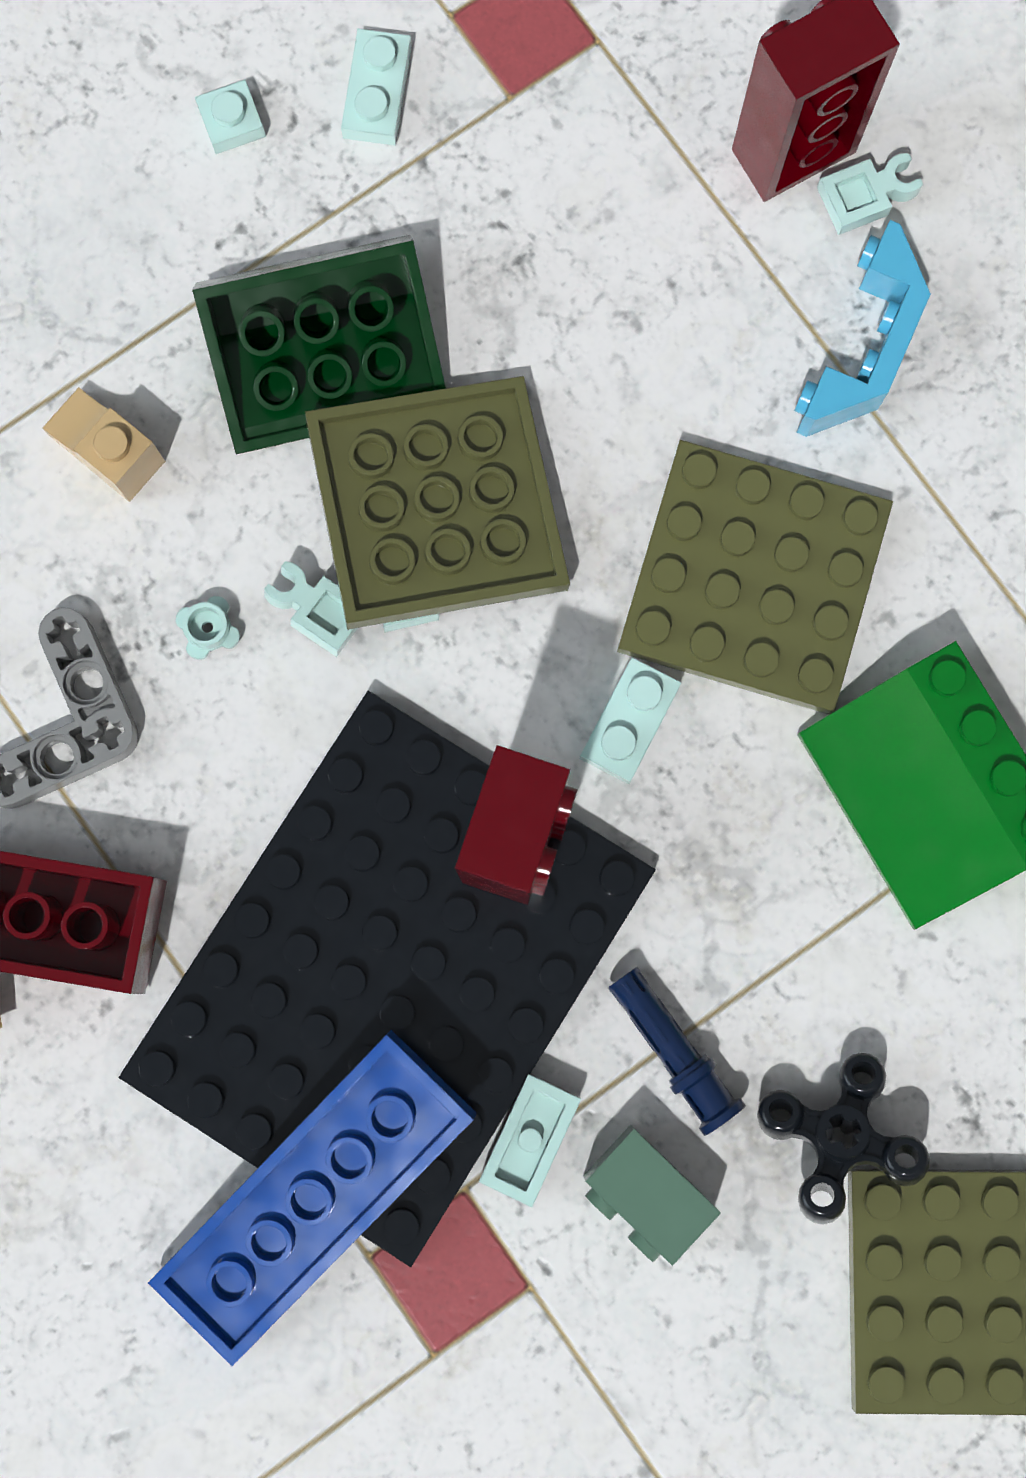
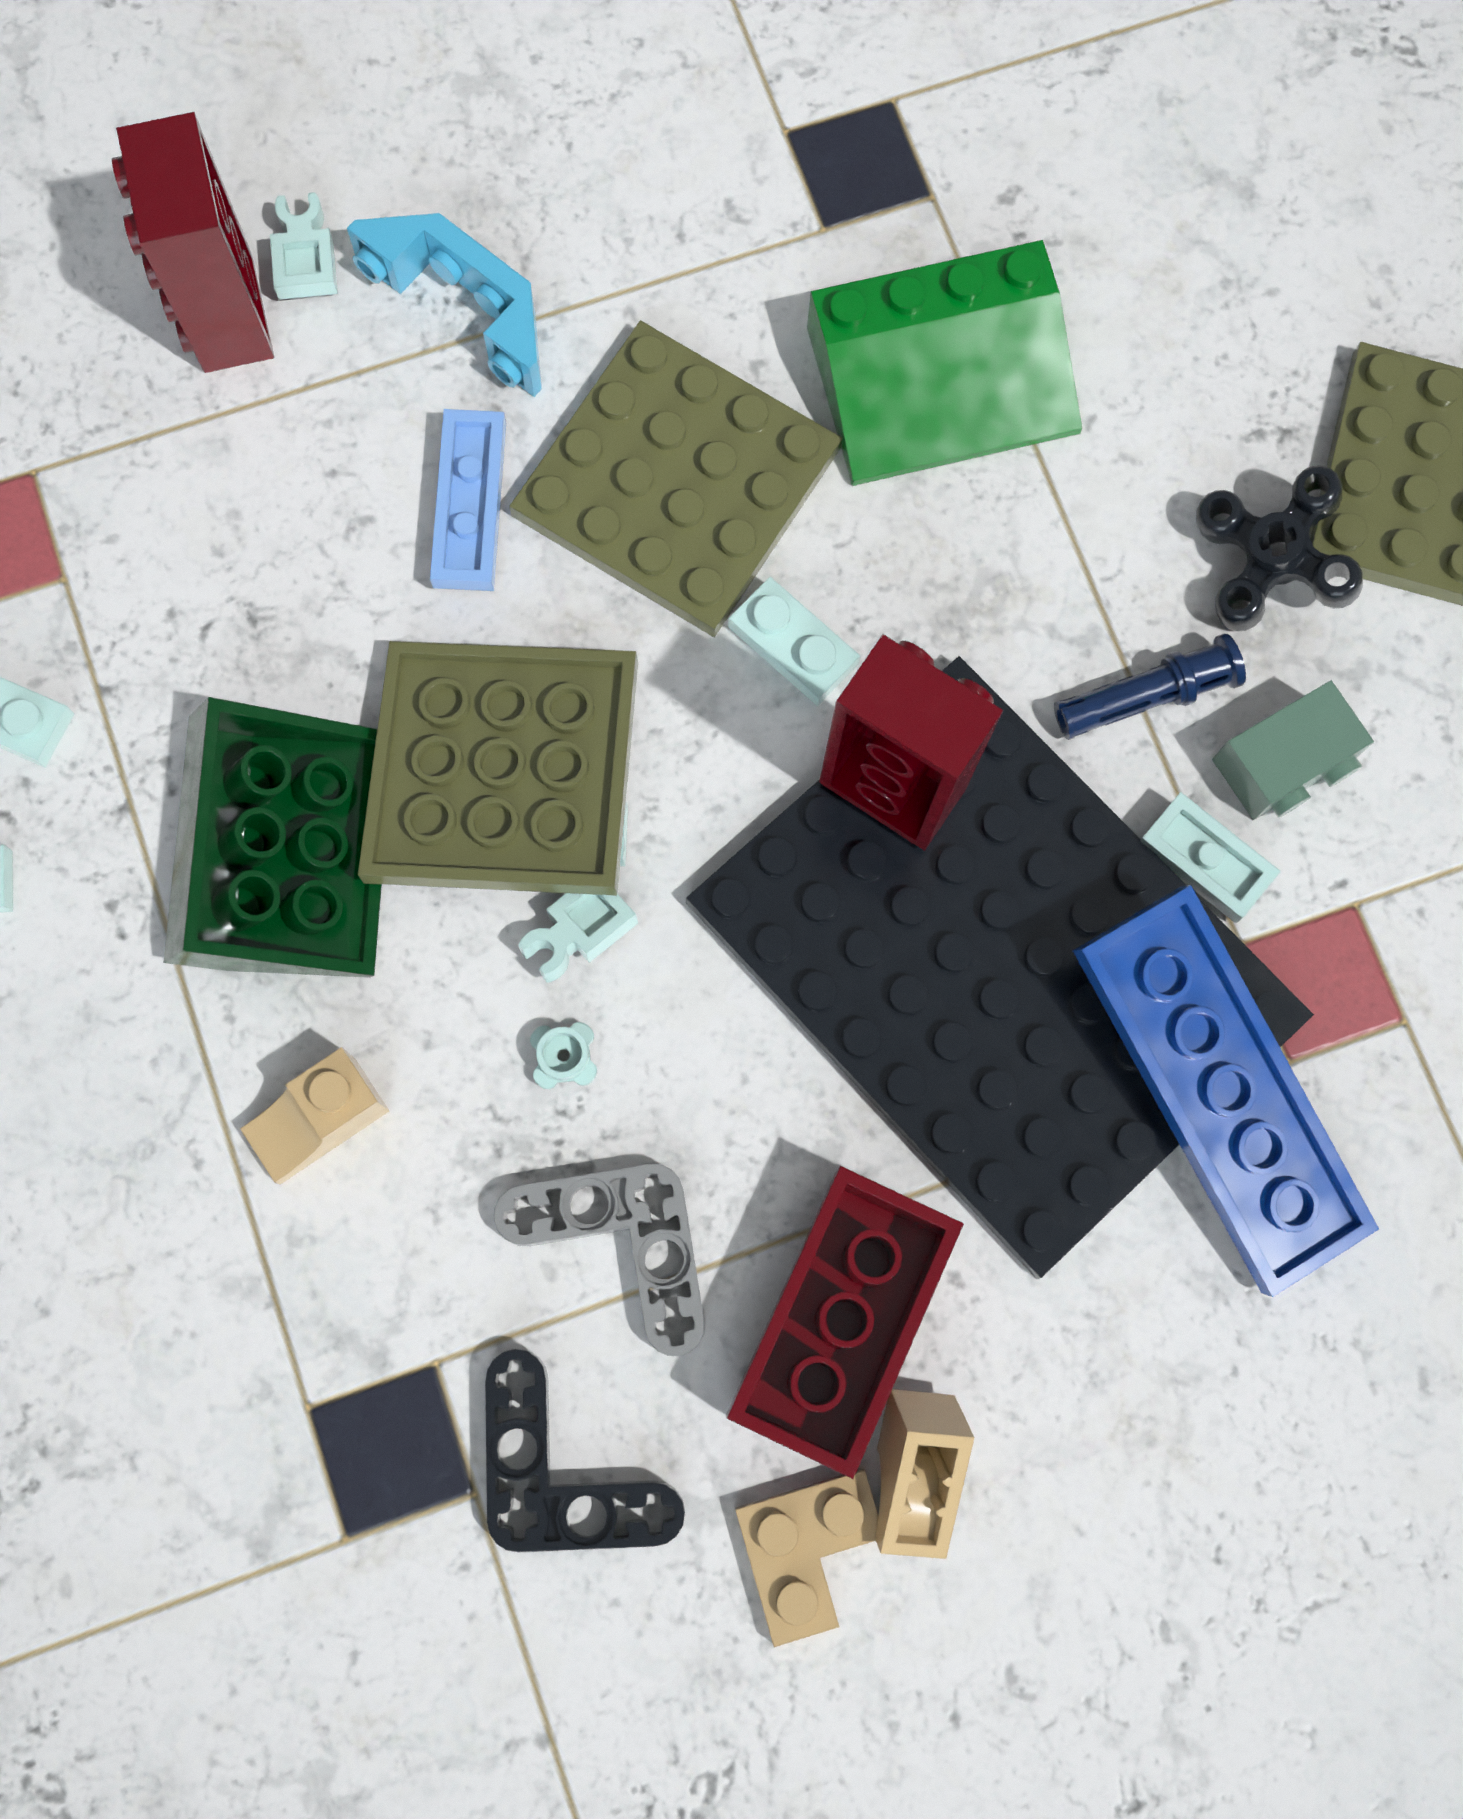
camera: 80 degrees left, 5 degrees down
none -> light blue plate [430,409,506,591]

